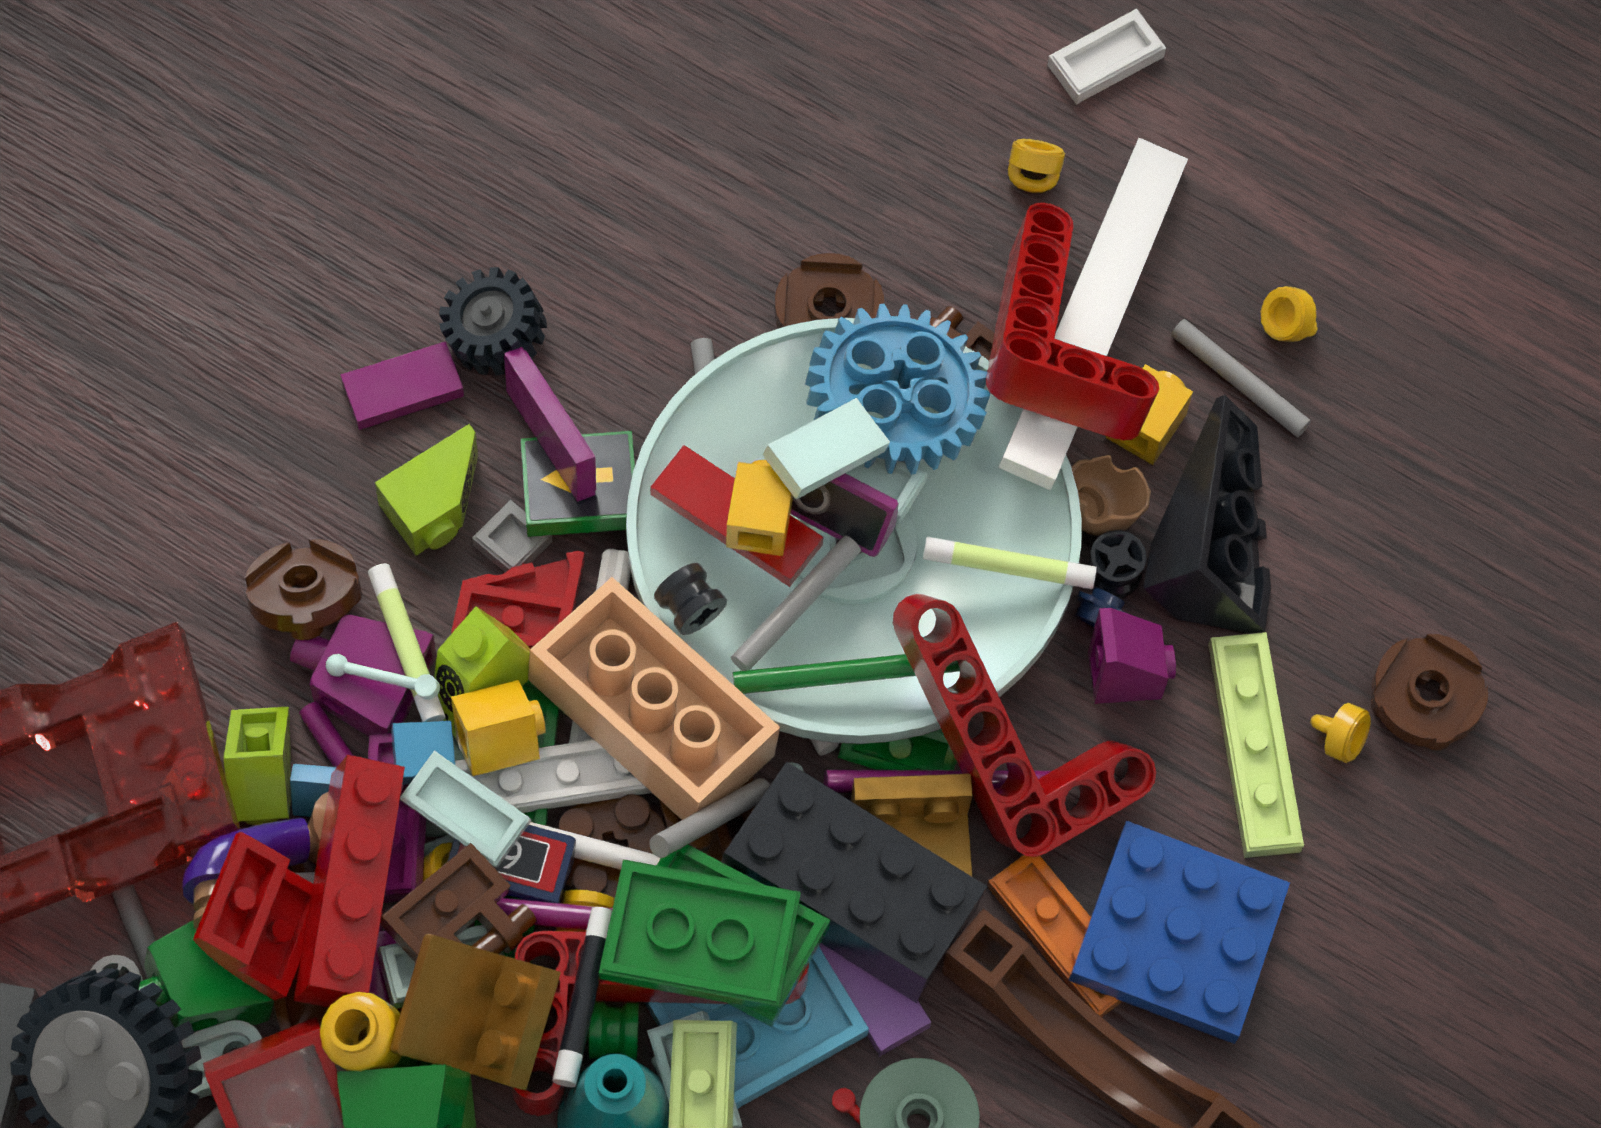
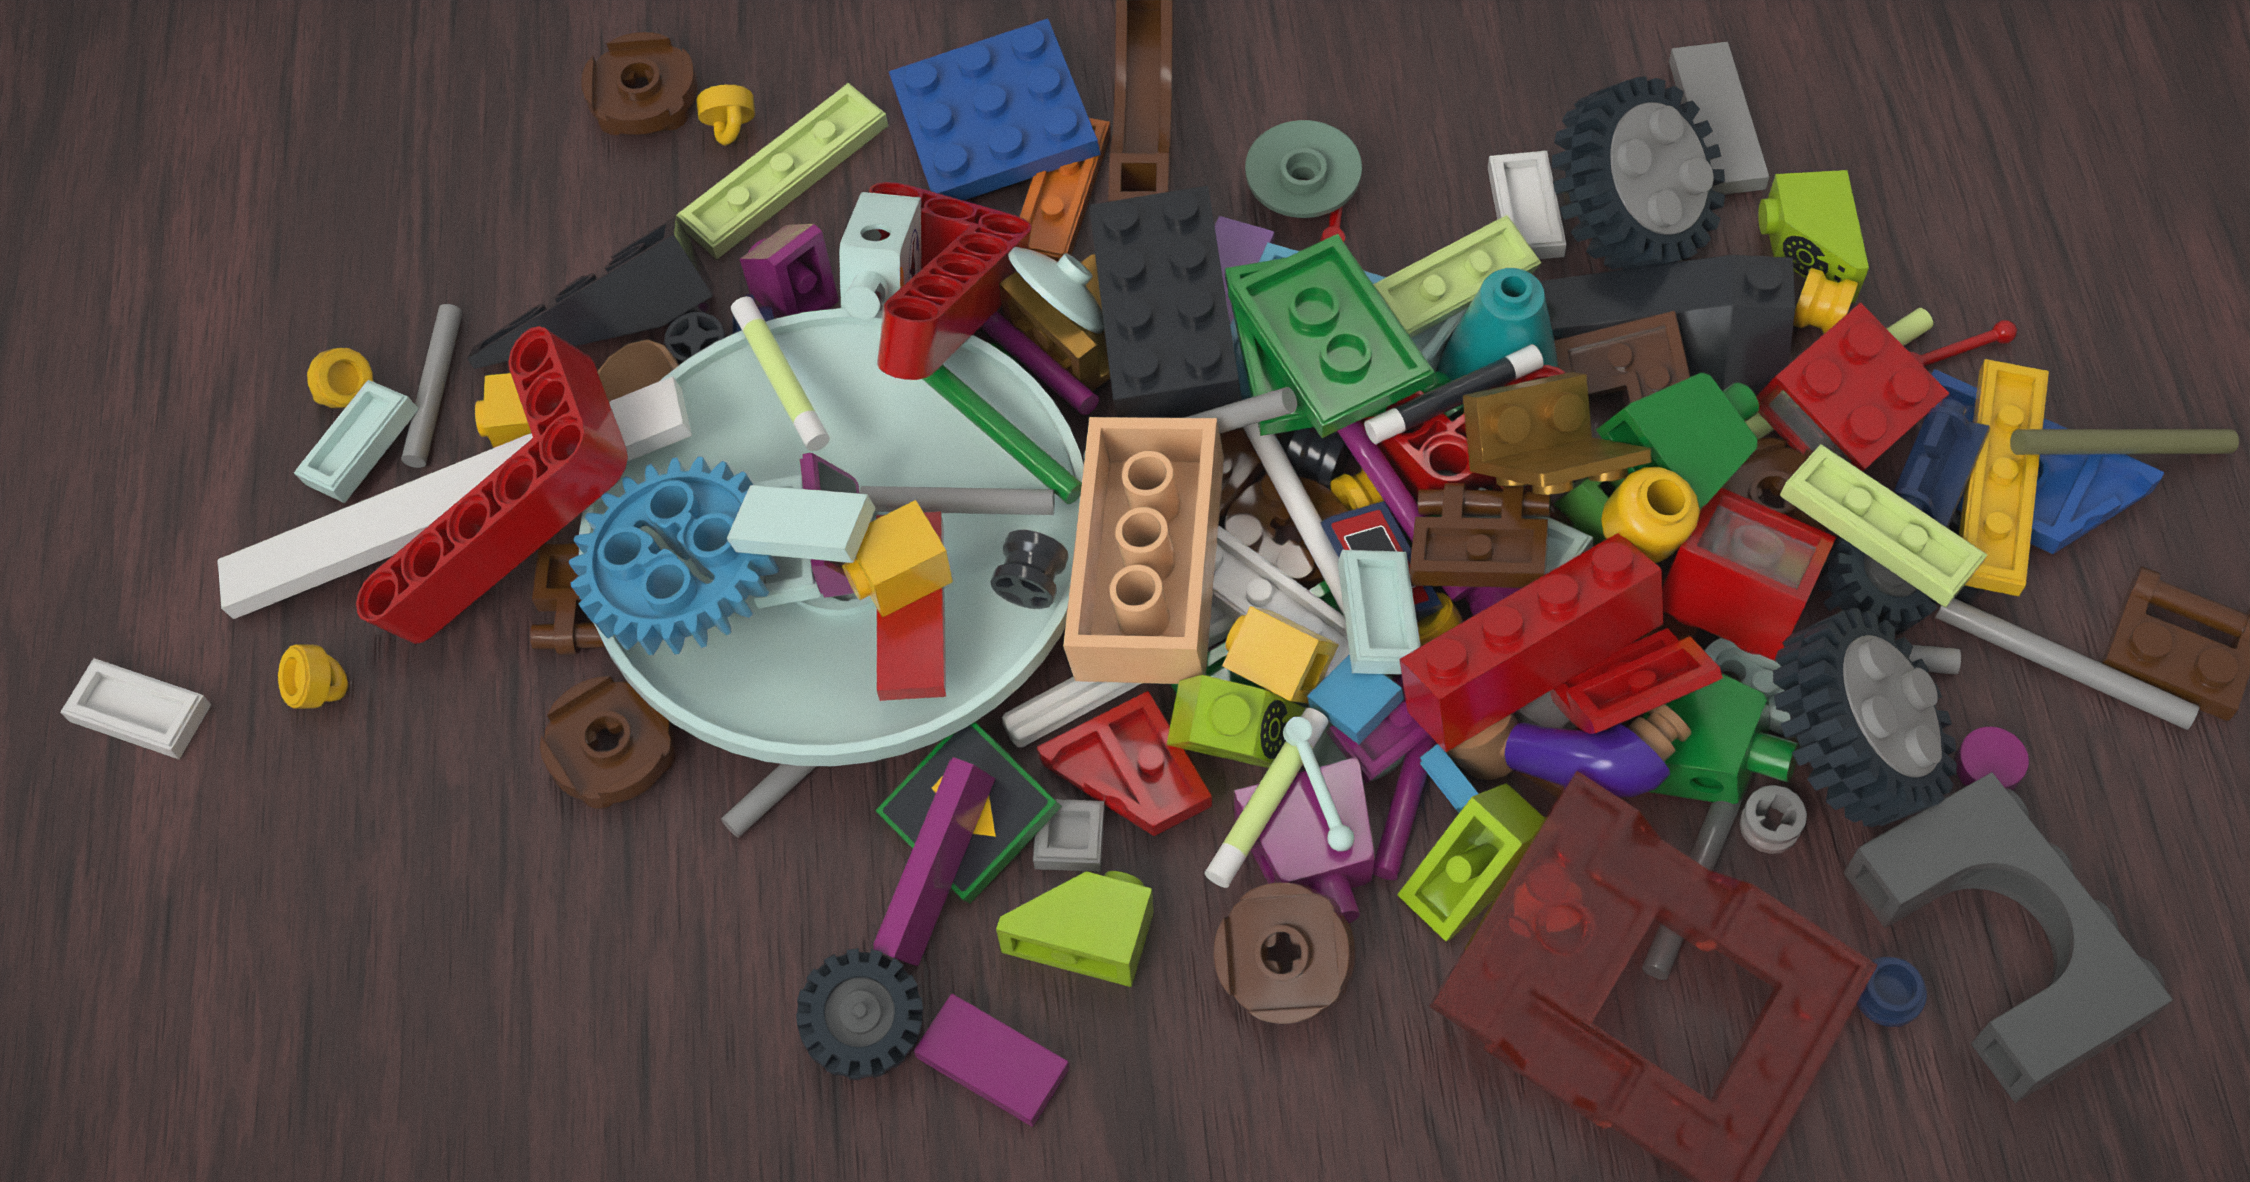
camera: 120 degrees left, 5 degrees down
none -> light aqua tile [294,380,419,503]
none -> light aqua torso [839,192,921,320]
none -> light aqua dish [1008,247,1105,334]

